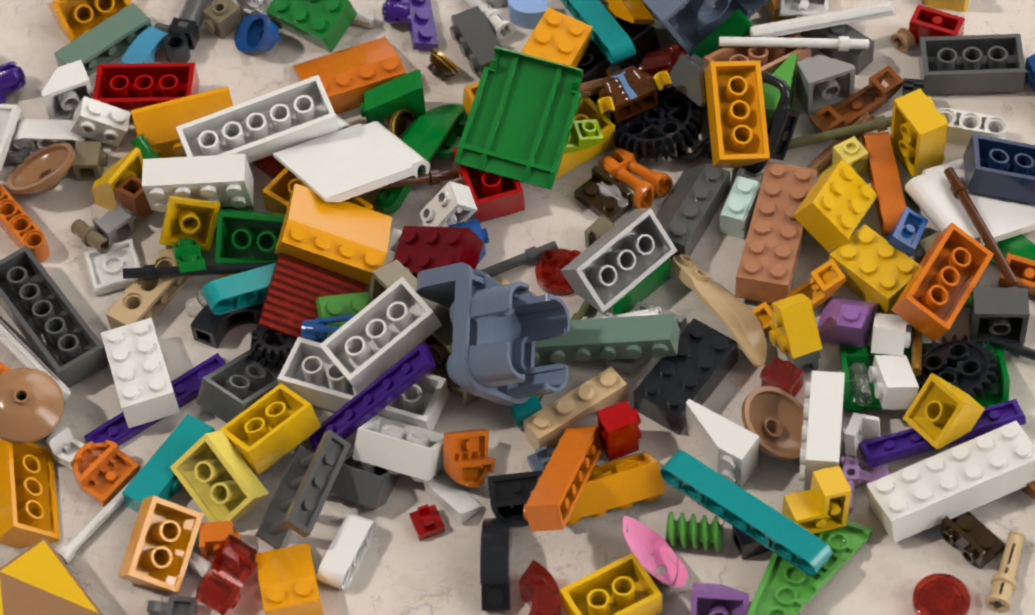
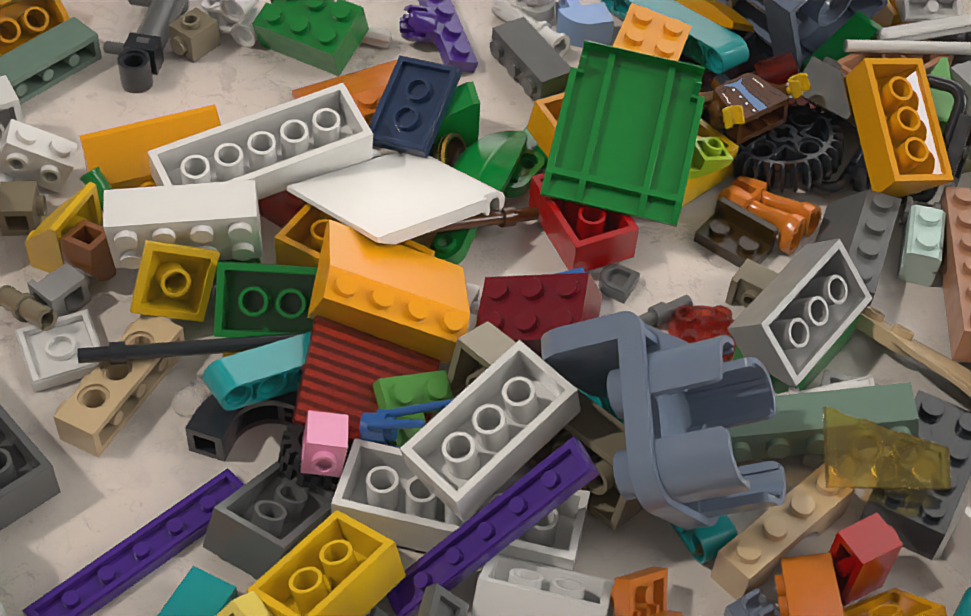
camera: 15 degrees left, 5 degrees down
red brick [93,62,200,120] -> none
white brick [101,318,180,428] -> none
dark azure slope [120,26,168,64] -> none
green slope [171,238,206,273] -> none
blue piece [234,14,283,52] -> none
white brick [419,181,478,227] -> none
dark brown piece [427,48,460,81] -> none
none -> bright pink brick [301,410,348,478]
none -> dark blue tile [369,55,462,158]
none -> dark grey tile [598,264,640,304]
none -> clear yellow wing [822,406,951,490]

